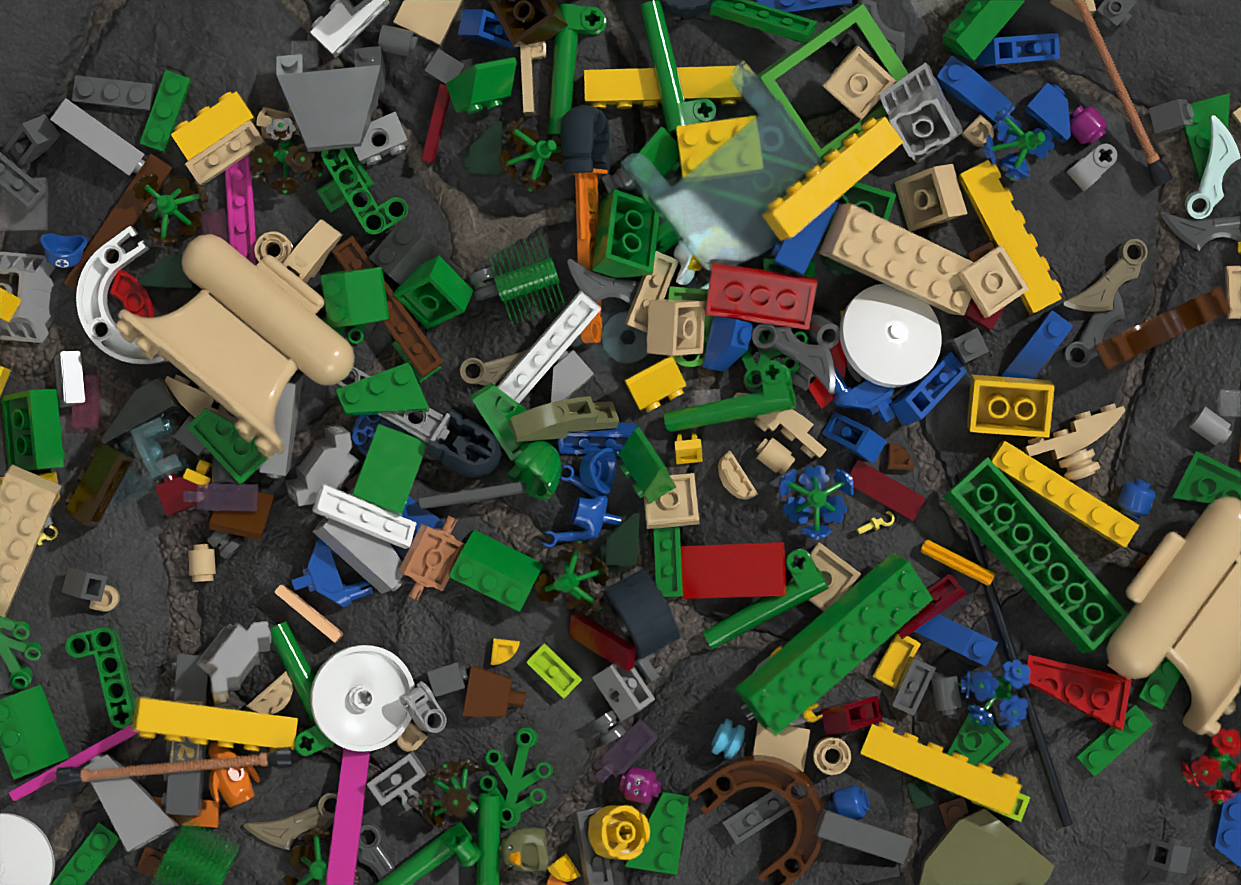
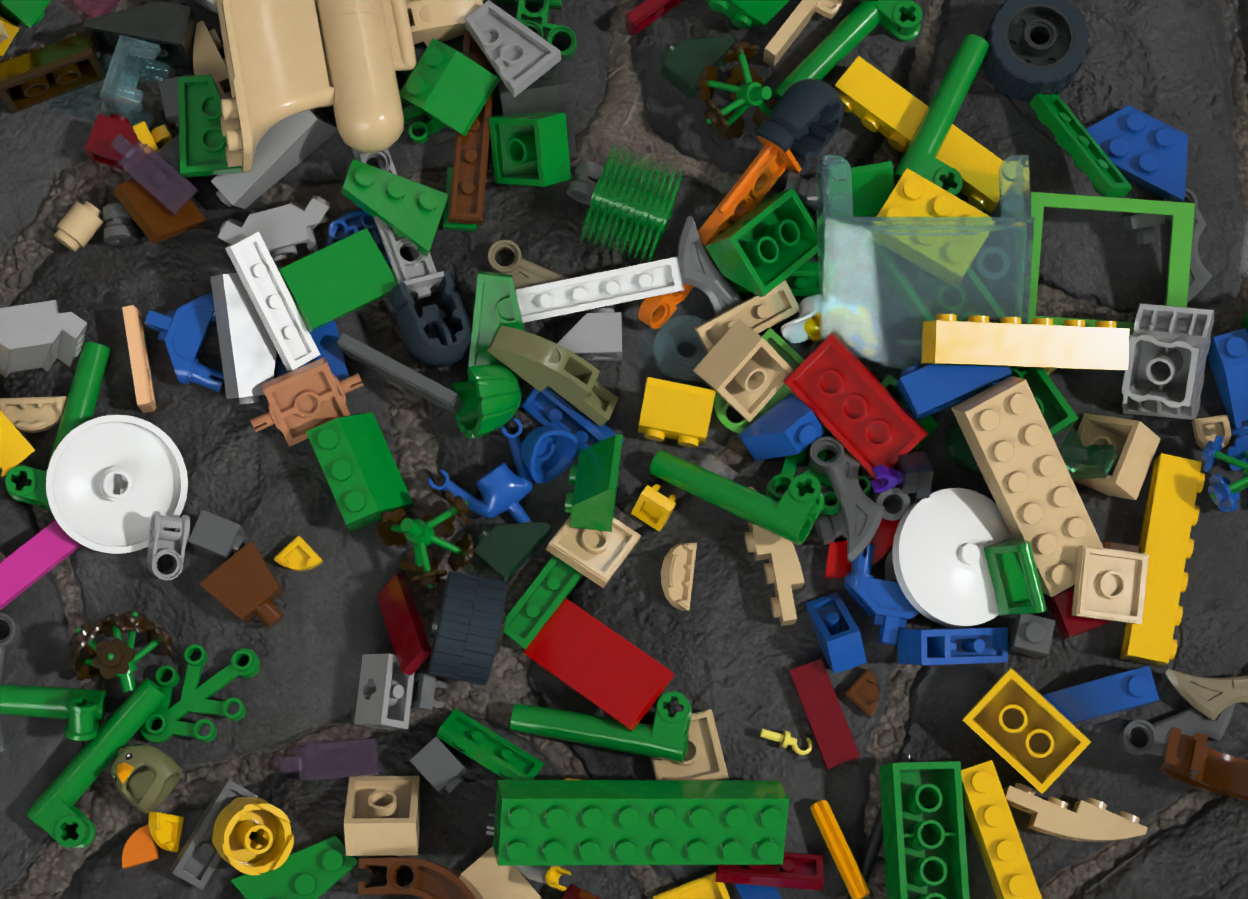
camera: 30 degrees right, 10 degrees down
light grey brick [367,751,428,811] -> none
tan tile [396,721,428,752] -> none
lime plate [526,643,582,698] -> none
dark grey wheel [591,709,626,745] -> none
magenta head [620,767,661,804] -> none
medium azure wheel [711,719,745,761] -> none
tan brick [755,437,795,475] -> none
blue plant [778,465,854,540] -> none
tan plate [822,45,896,120] -> none
tan wheel [1058,448,1100,481] -> none
none -> tan slope [344,776,420,856]
none -> dark grey brick [410,737,466,795]
none -> green plate [436,708,544,780]
none -> light grey wing [465,0,561,98]
none -> black piece [871,451,934,499]
none -> green tile [984,538,1047,615]
none -> clear green slope [1058,427,1119,479]

